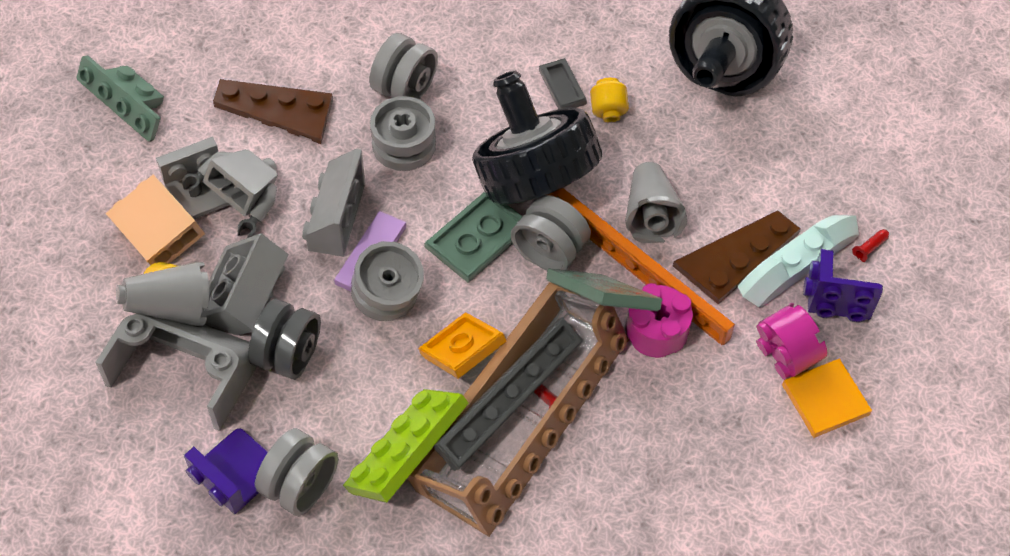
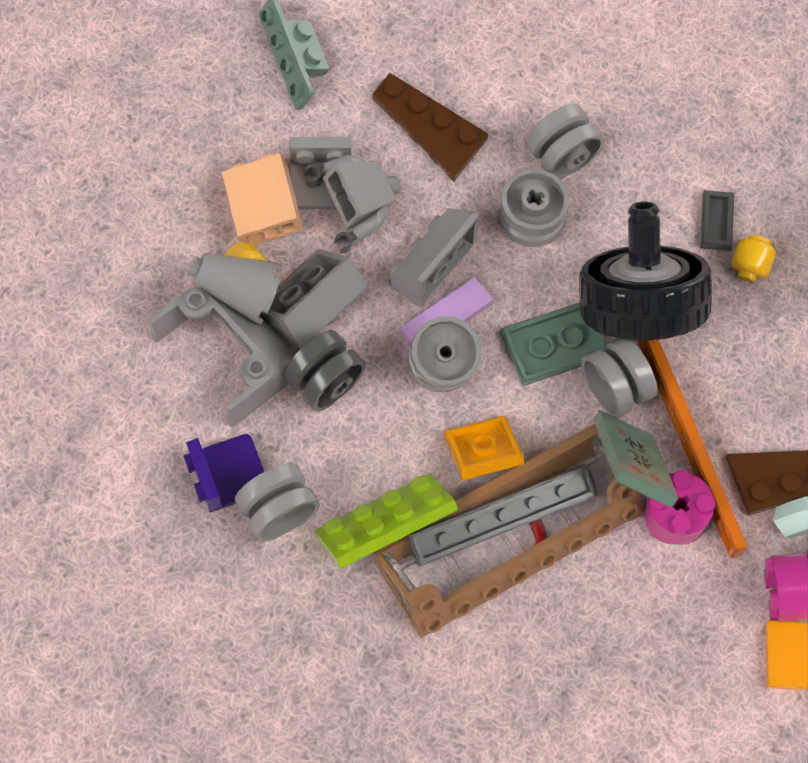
camera: 25 degrees right, 10 degrees up
light grey cone [625,162,687,243] -> none

